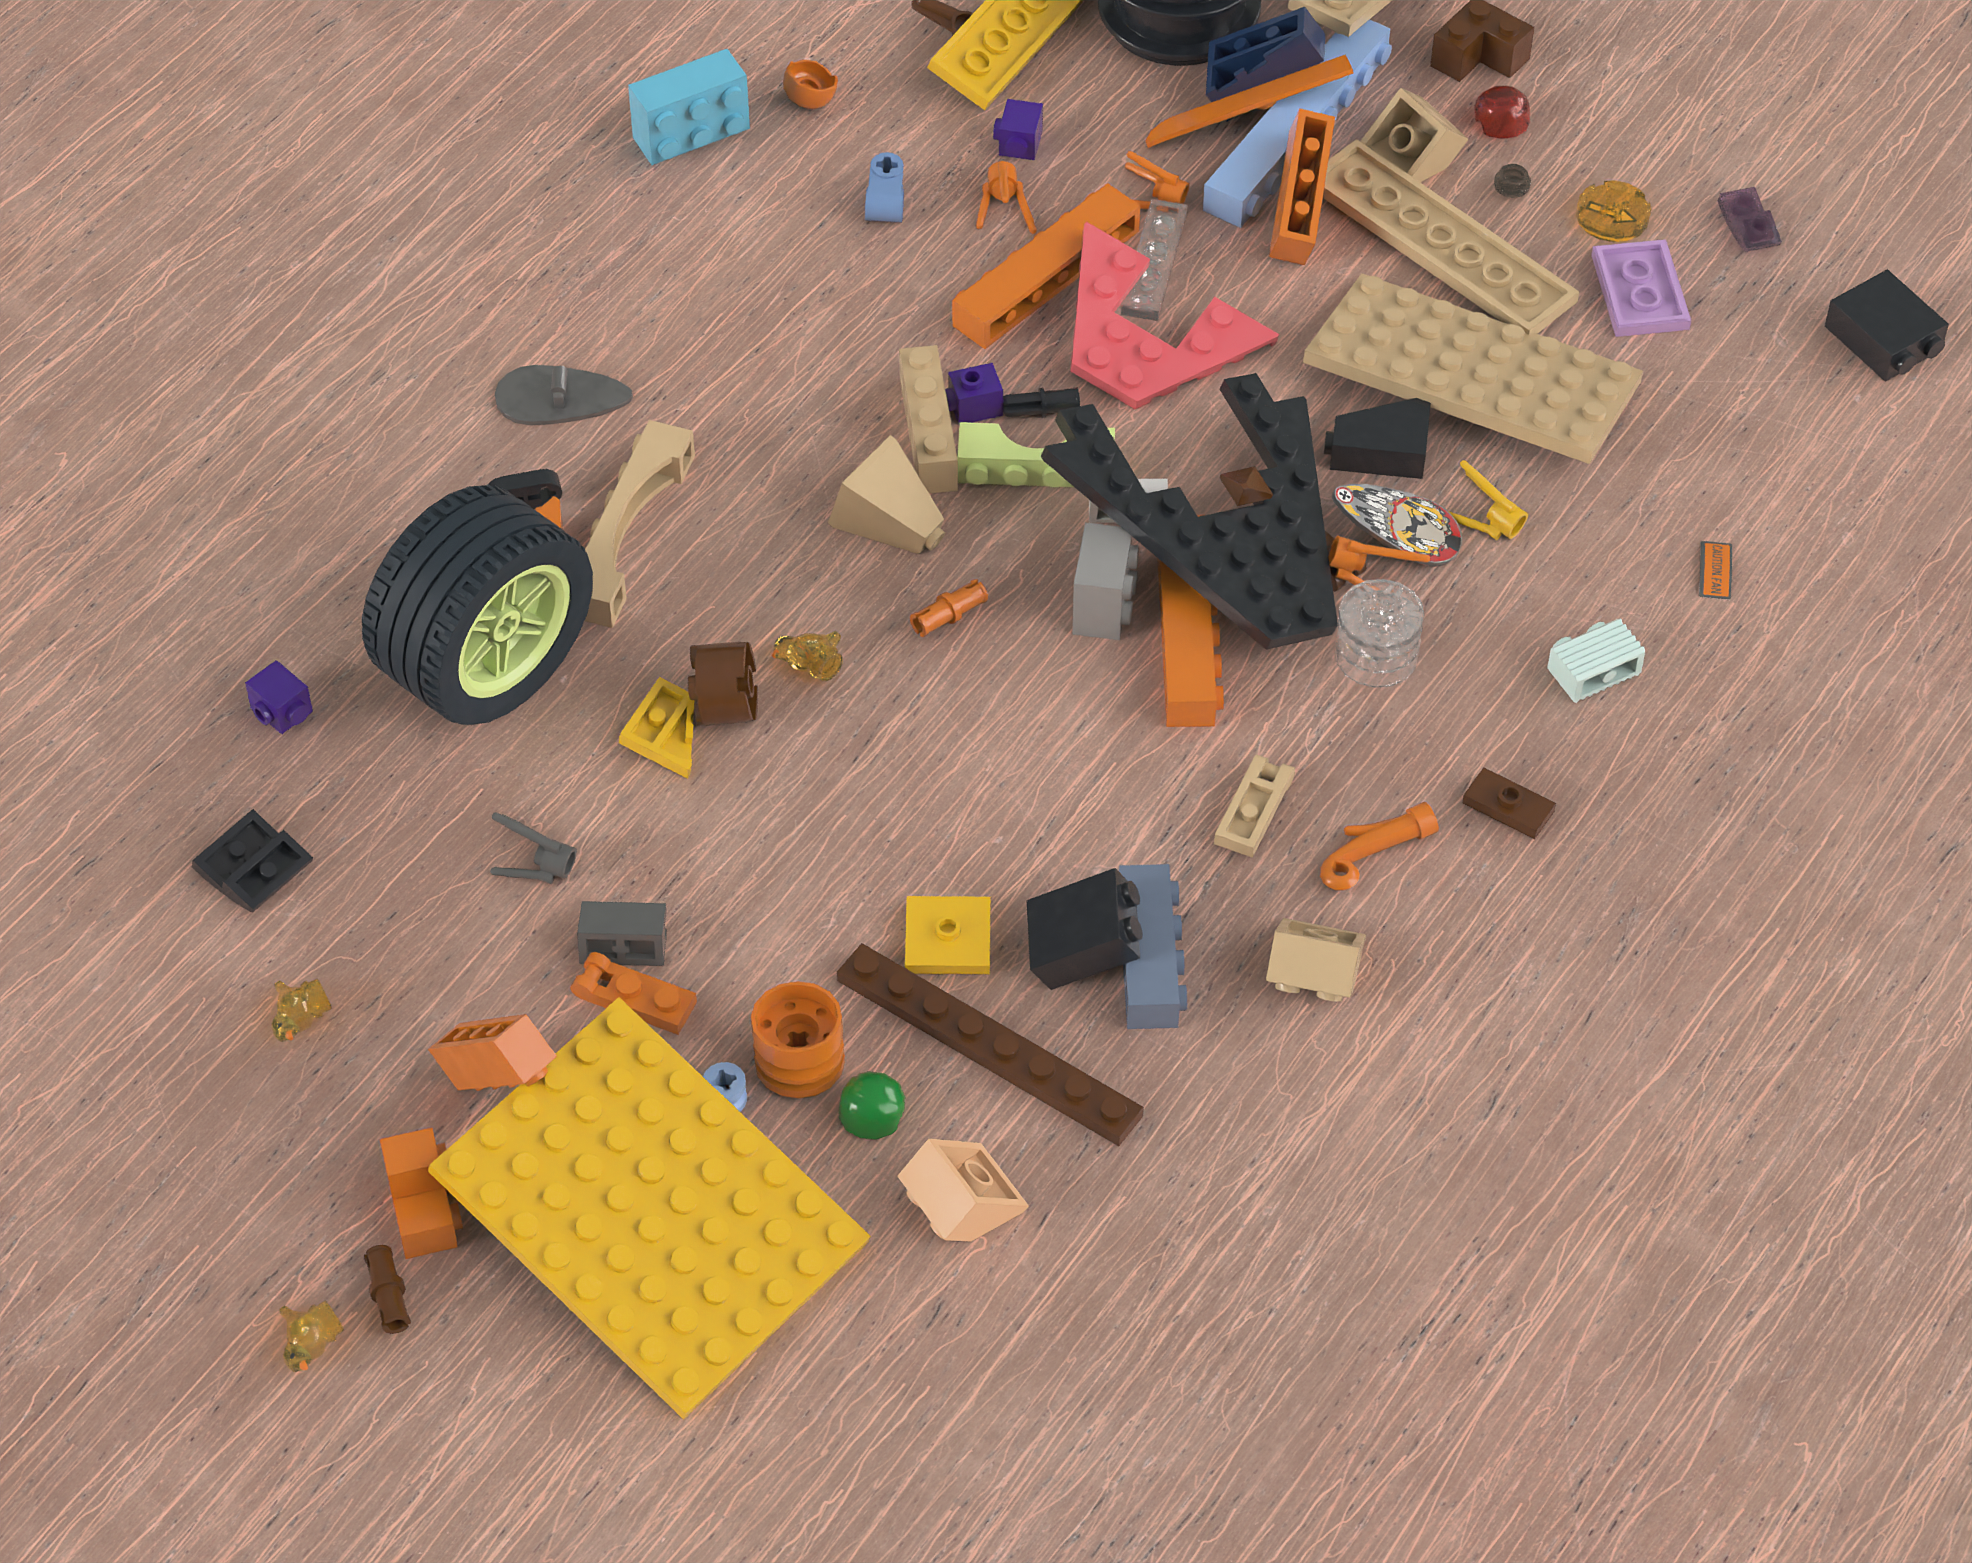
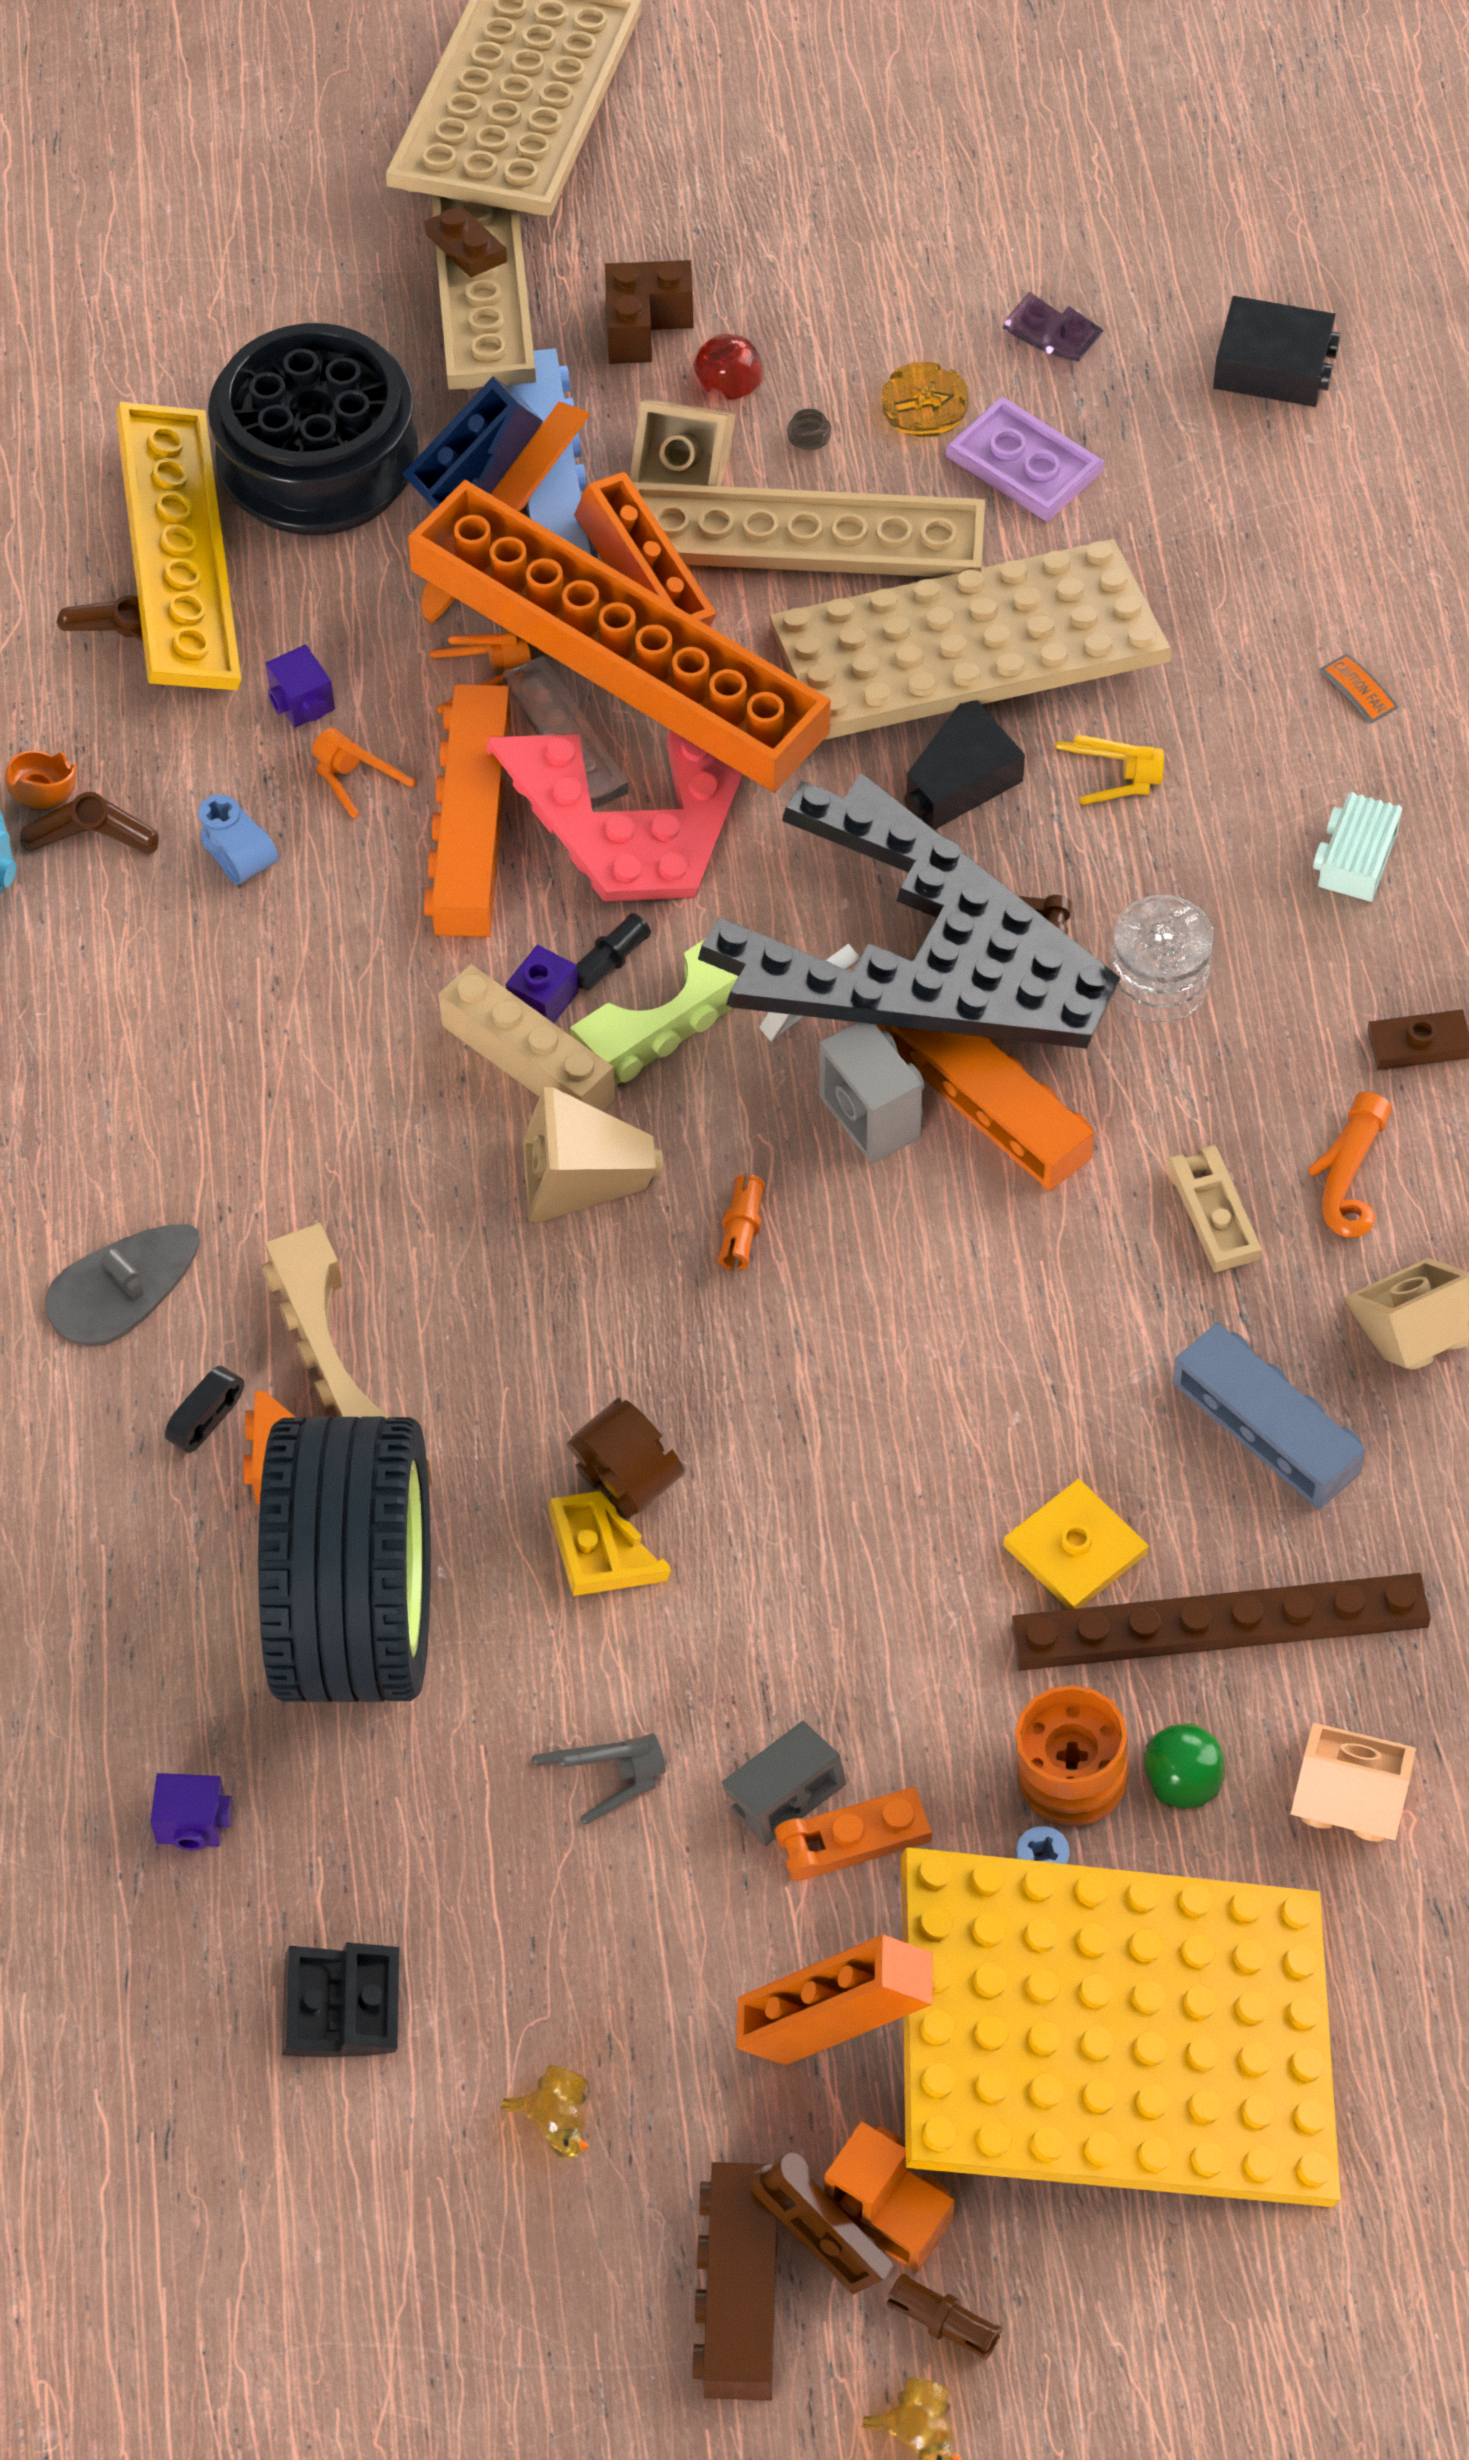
camera: 40 degrees left, 5 degrees up
clear yellow animal [772,631,843,681] -> none
black brick [1026,868,1143,990] -> none
reddish brown slope [1220,466,1273,506] -> none
orange plant [1328,535,1430,604] -> none
shield [1332,484,1462,566] -> none
none -> reddish brown piece [20,792,158,854]
none -> orange brick [408,480,831,793]
none -> reddish brown brick [693,2162,778,2400]
none -> reddish brown plate [751,2152,894,2295]

